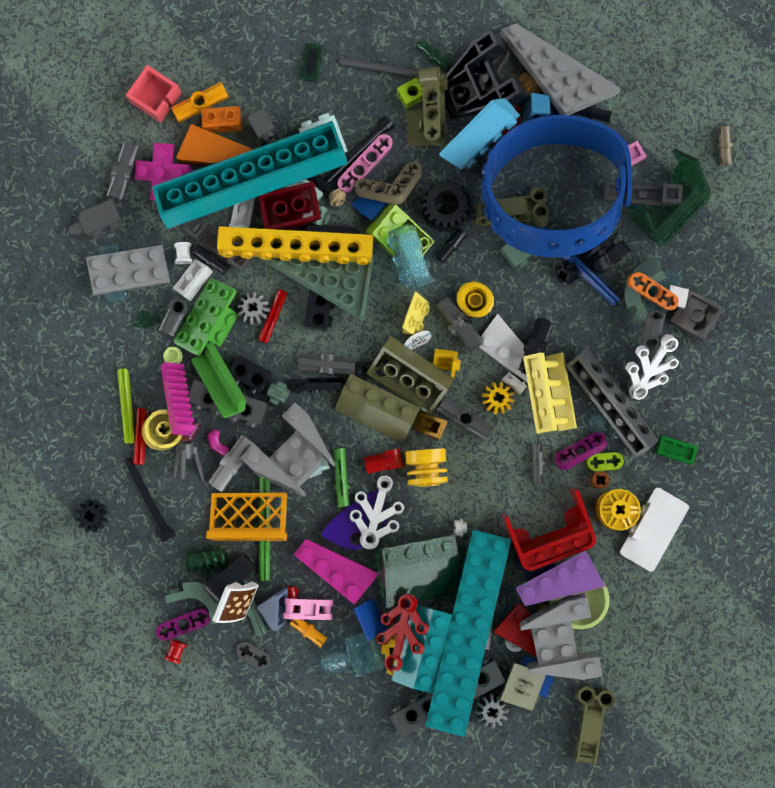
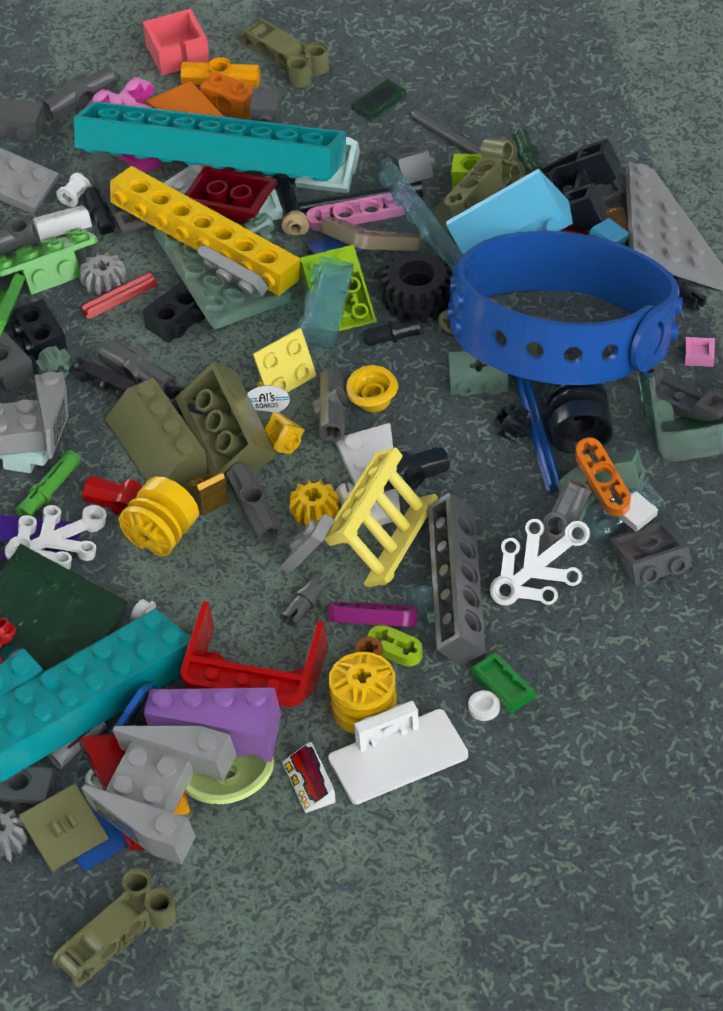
camera: 35 degrees right, 35 degrees down
none -> blue piece [111,681,157,733]
none -> light grey hinge [198,245,268,296]
none -> olive piece [238,18,330,88]
none -> light grey hinge [281,514,335,572]
none -> slope [282,742,336,813]
none -> clear light blue plate [378,157,463,274]
none -> dark grey brick [383,142,435,185]
none -> white tile [468,690,500,721]

